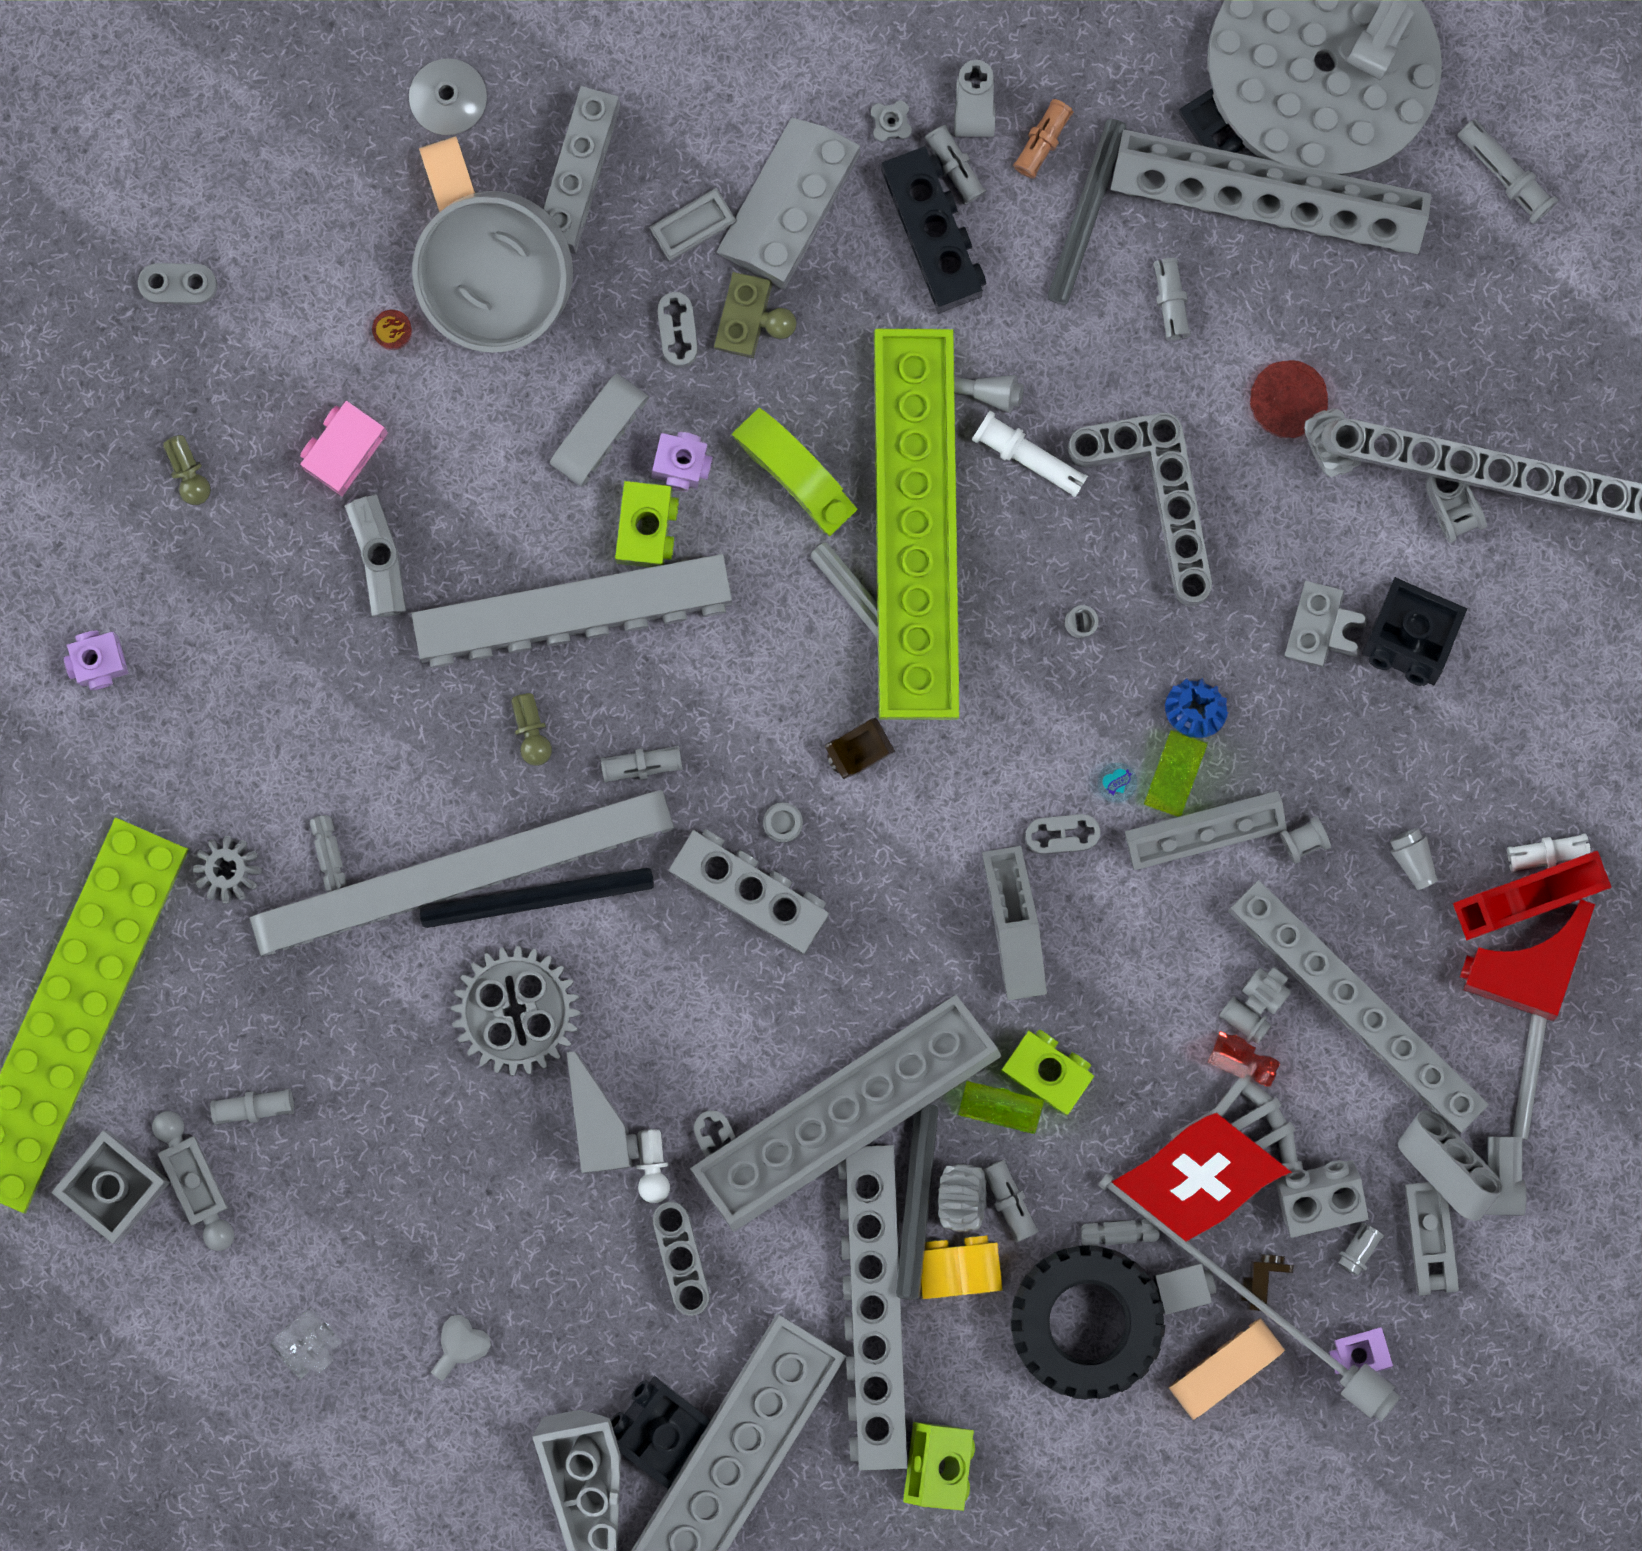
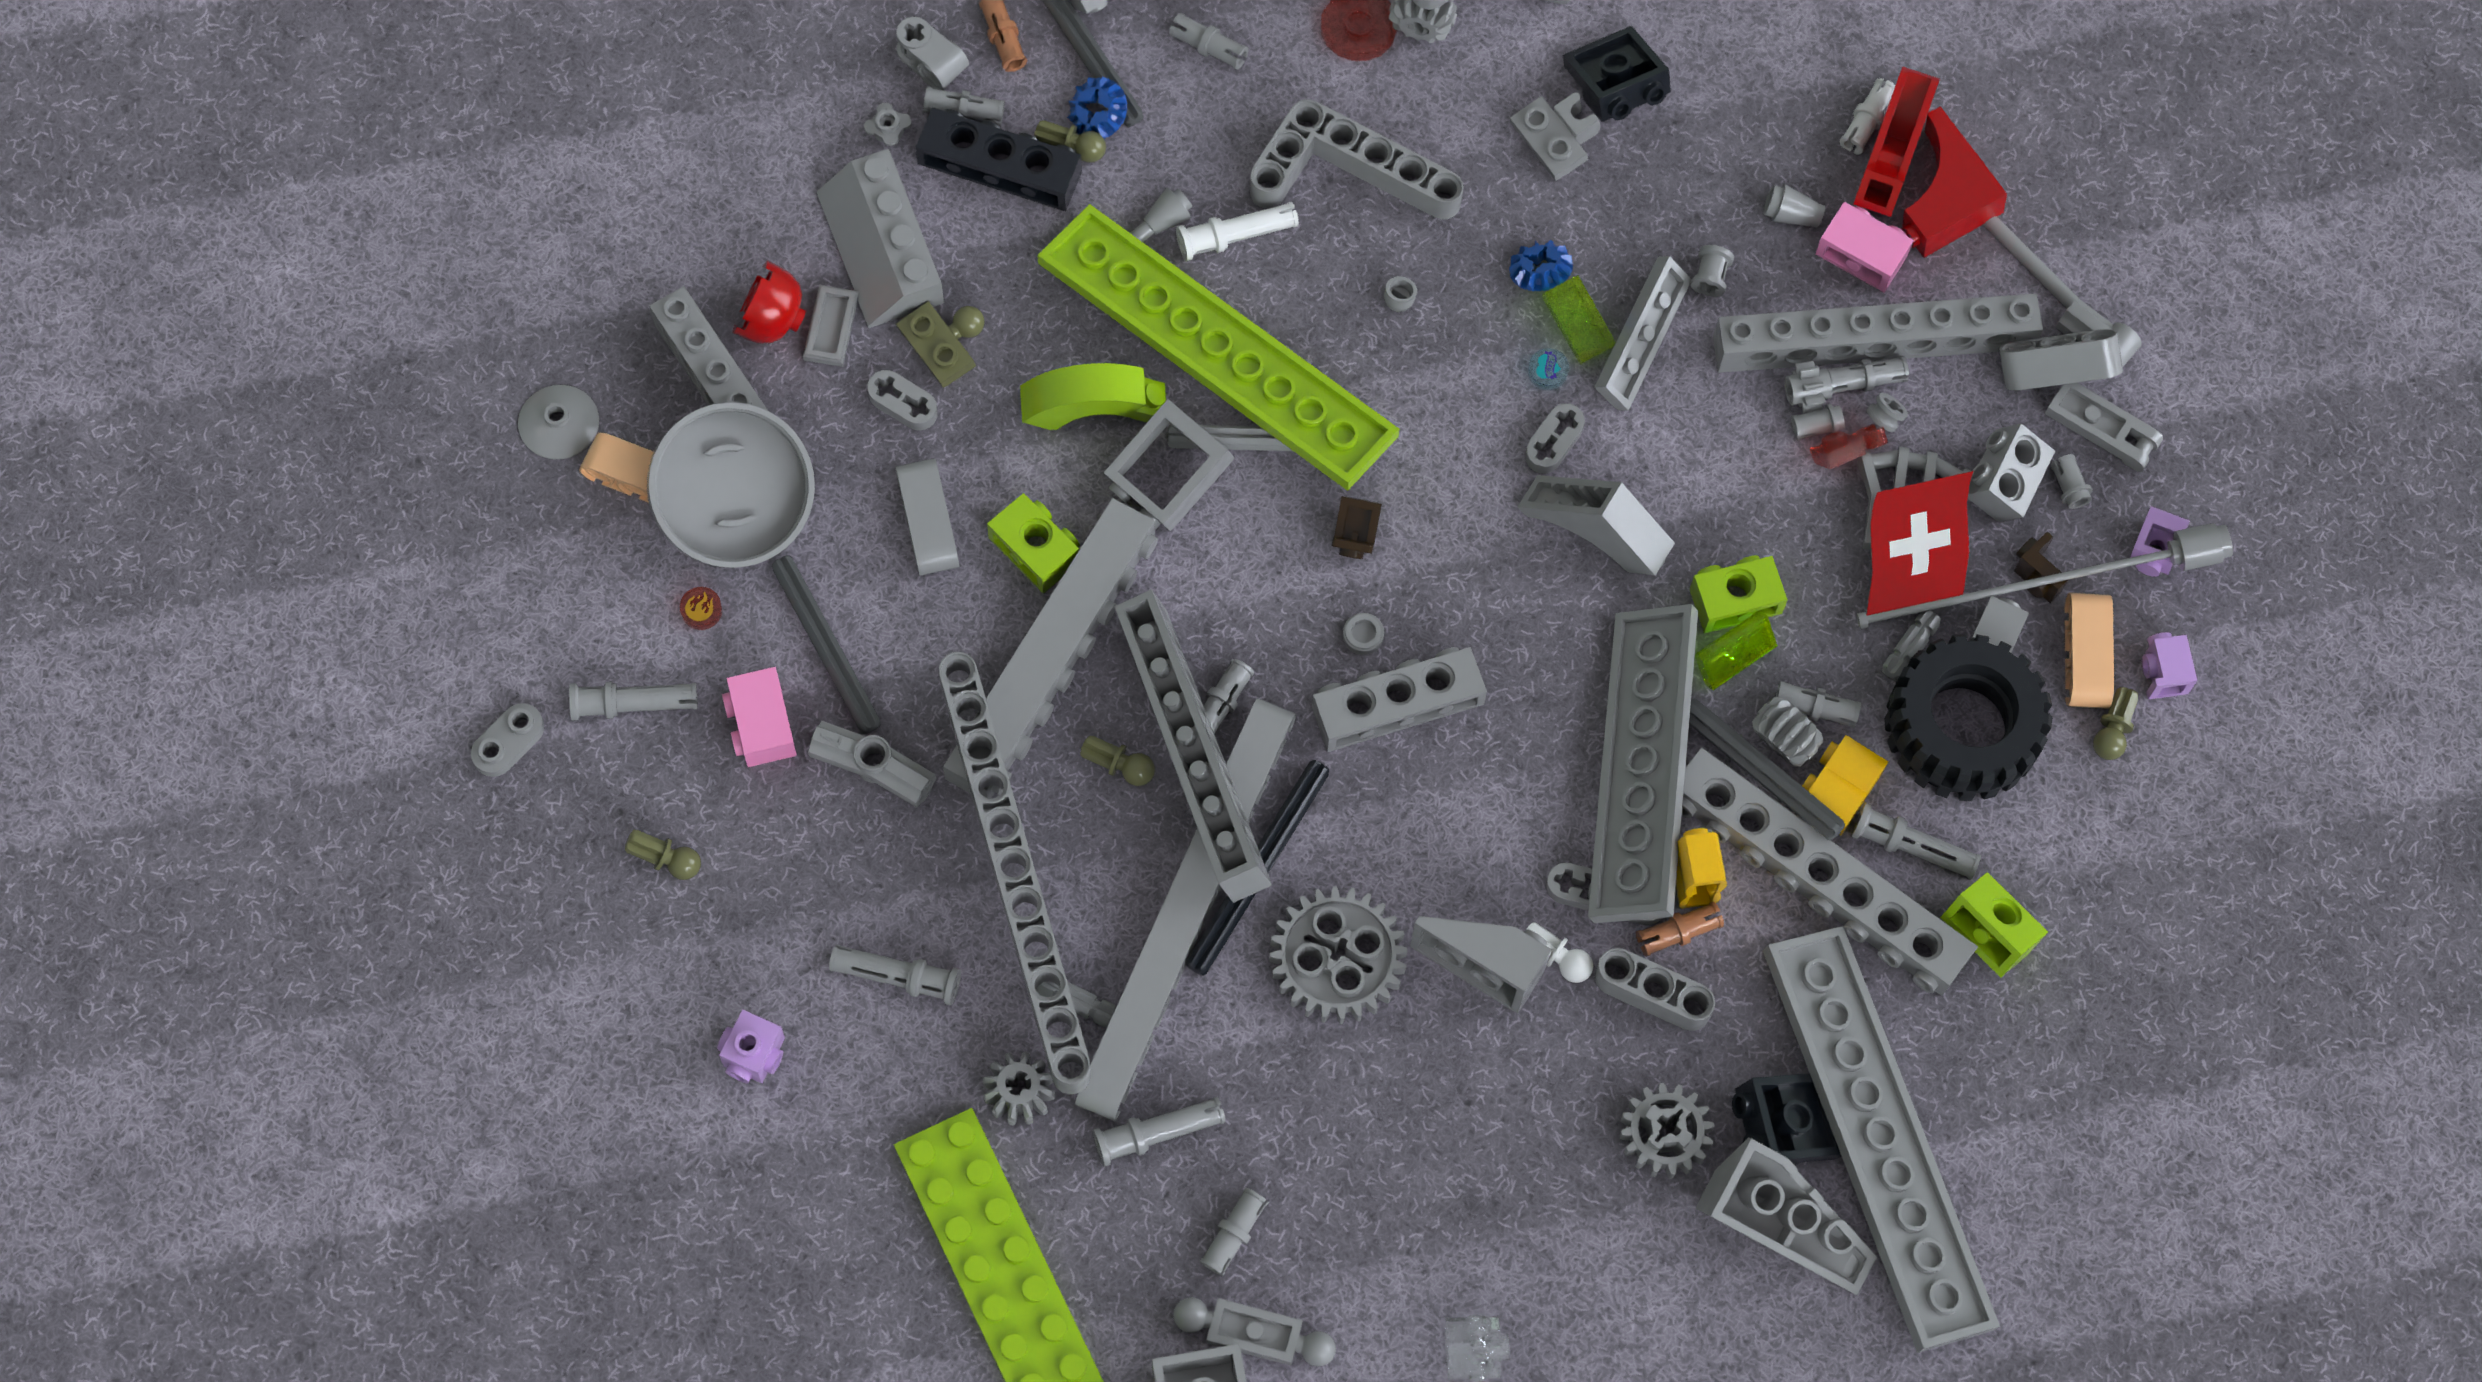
camera: 55 degrees left, 15 degrees down
light grey rock [431,1315,491,1381] -> none
lavender brick [651,432,713,492] -> none
none -> light grey pin [569,681,698,721]
none -> red cylinder [732,260,806,344]
none -> dark grey axle [772,555,881,734]
none -> light grey pin [829,944,961,1006]
none -> light grey beam [939,652,1090,1094]
none -> olive axle [1034,120,1106,163]
none -> blue gear [1067,76,1127,139]
none -> light grey pin [1092,1097,1226,1167]
none -> light grey window [1104,399,1235,531]
none -> light grey brick [1114,589,1272,903]
none -> light grey gear [1619,1083,1714,1179]
none -> nougat pin [1636,902,1724,957]
none -> yellow brick [1676,828,1727,909]
none -> bright pink brick [1816,202,1914,293]
none -> light grey pin [1827,356,1909,394]
none -> light grey pin [1851,802,1981,880]
none -> light grey bush [1867,392,1908,432]
none -> olive axle [2093,687,2138,760]
none -> lavender brick [2142,632,2197,699]

